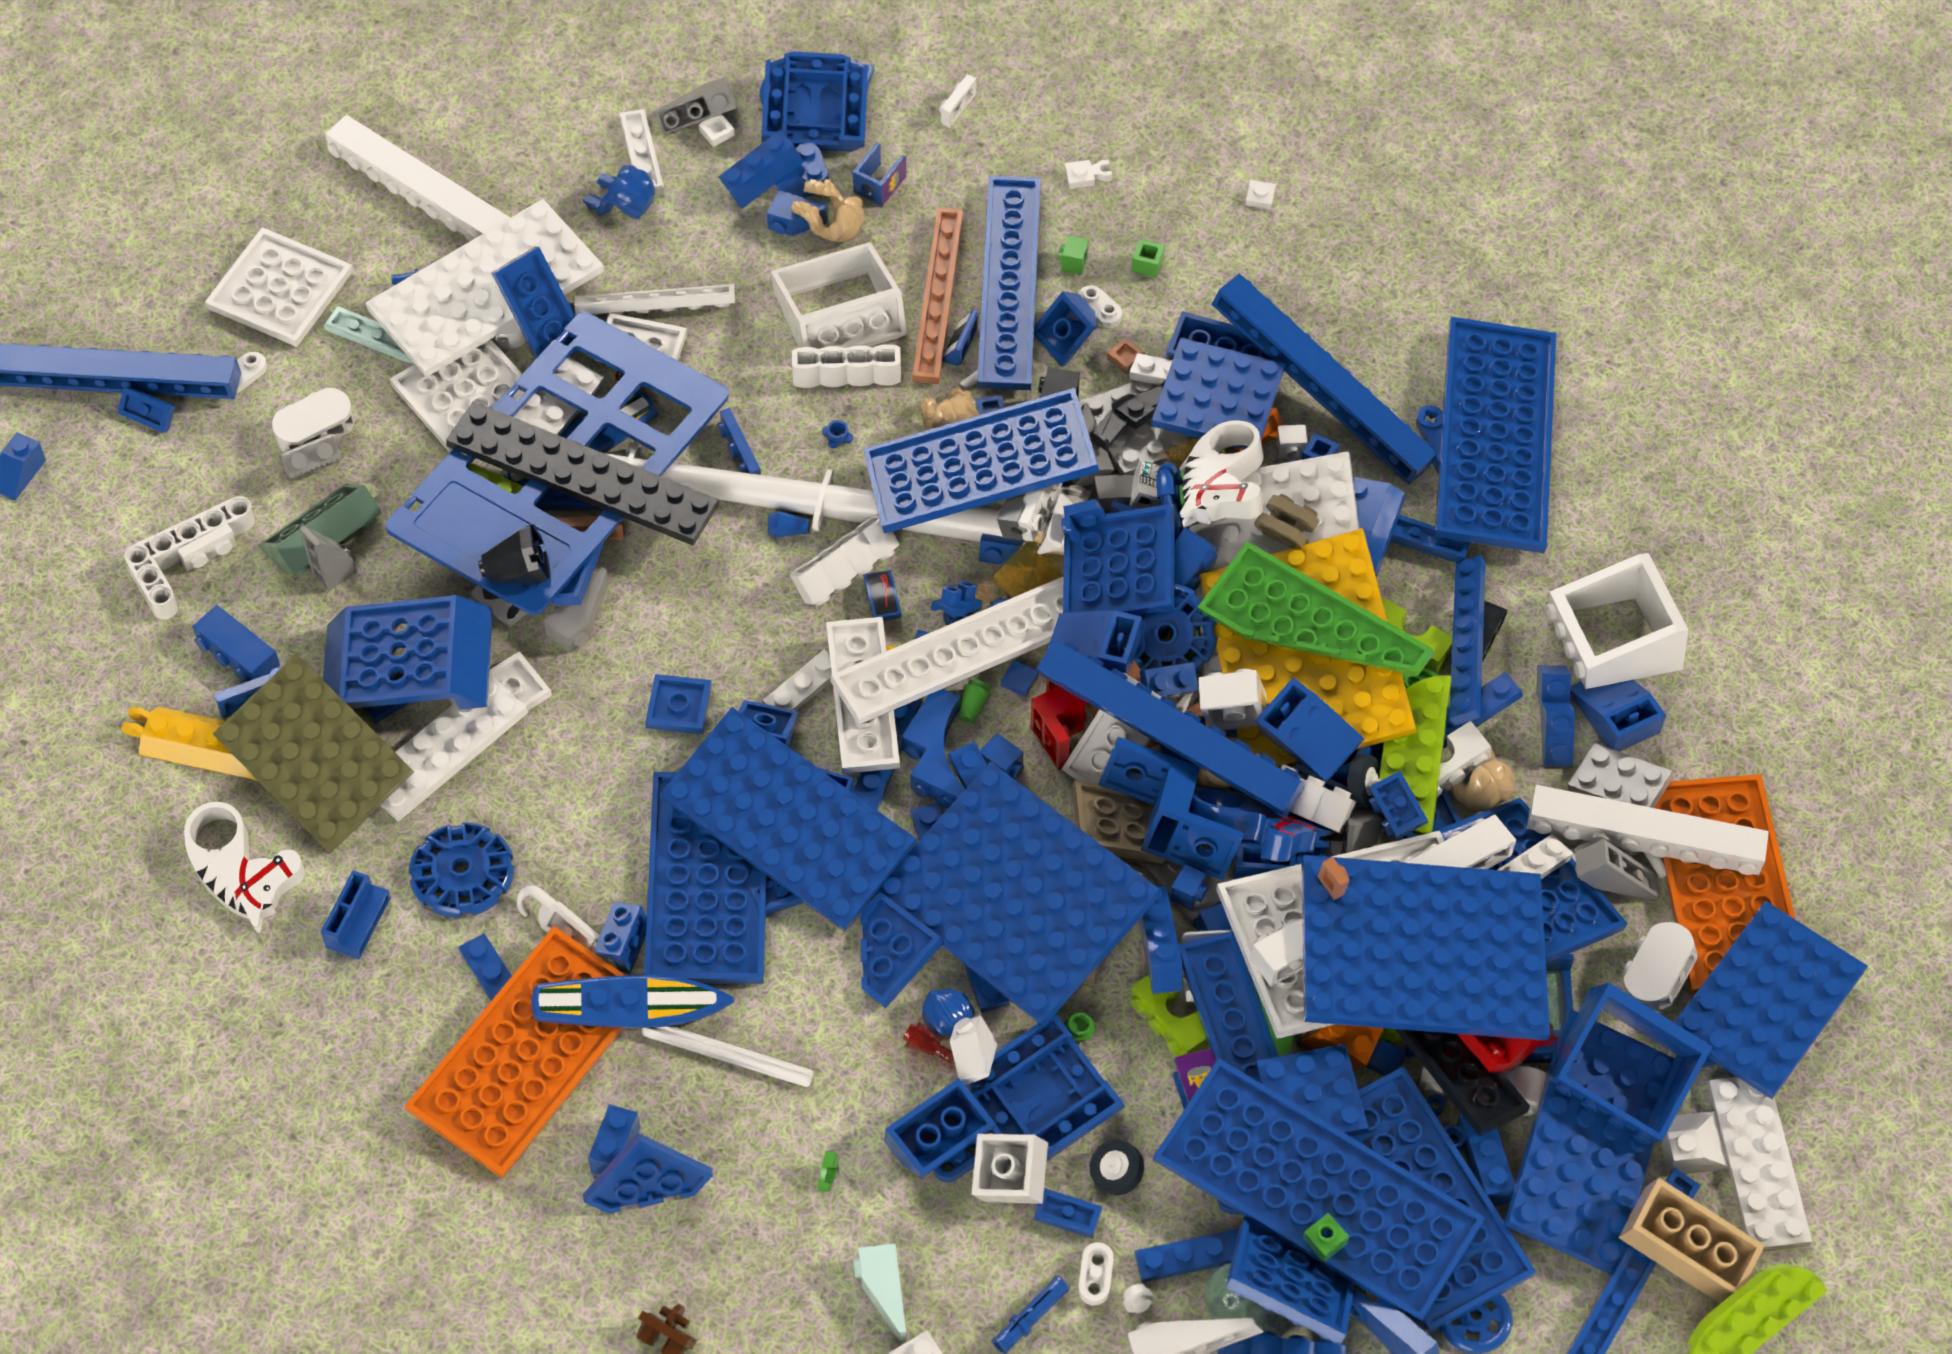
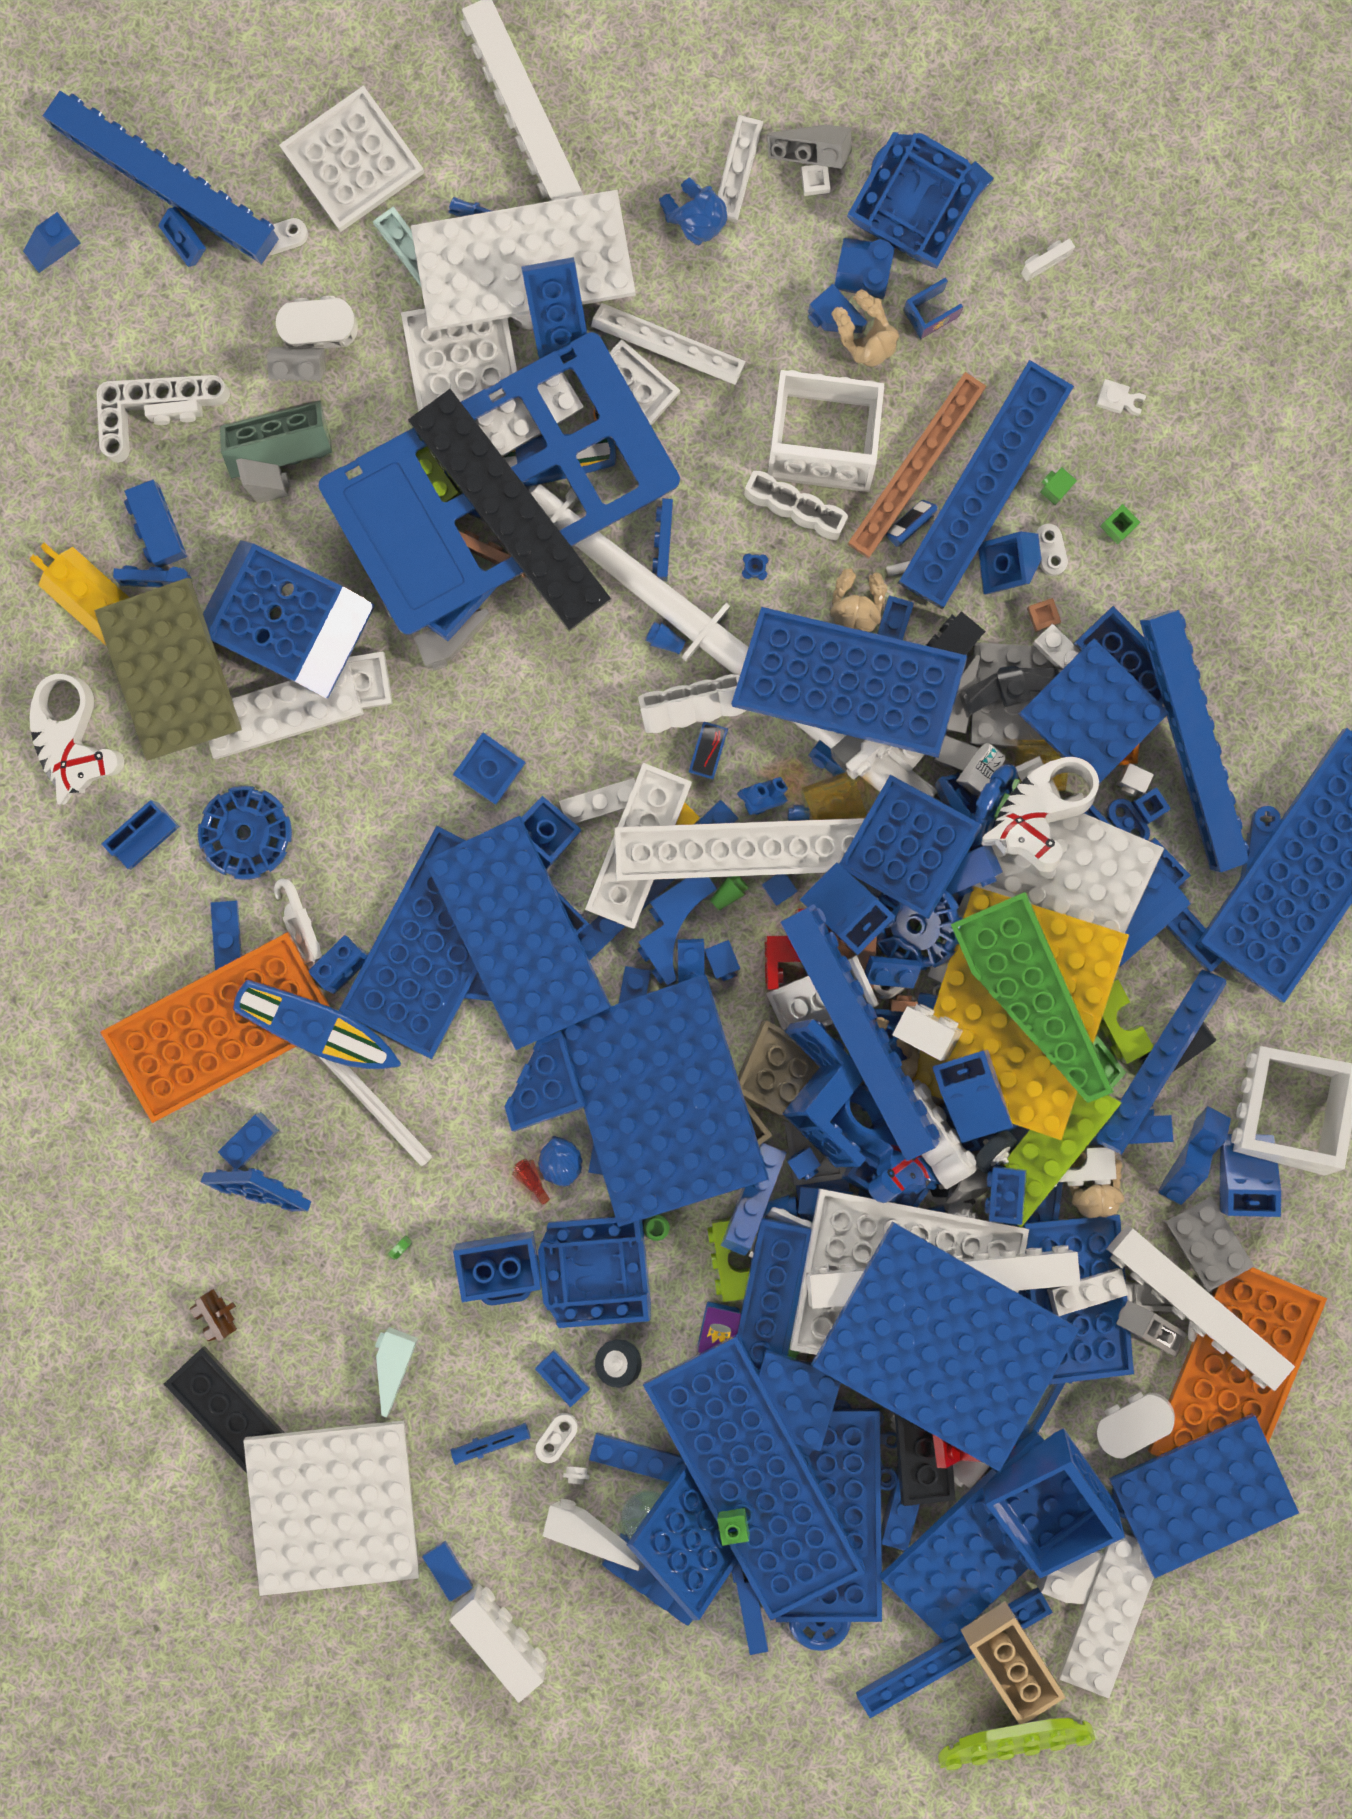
camera: 25 degrees right, 30 degrees up
black cone [478,523,551,584] -> none
blue brick [718,129,804,209] -> none
white slope [950,1015,998,1085] -> none
white brick [971,1134,1048,1204] -> none
white slope [1037,493,1073,555] -> none
blue bracket [1061,499,1105,542] -> none
white plate [1246,180,1276,210] -> none
dark tan brick [1254,494,1319,549] -> none
nougat plate [1317,857,1350,900] -> none

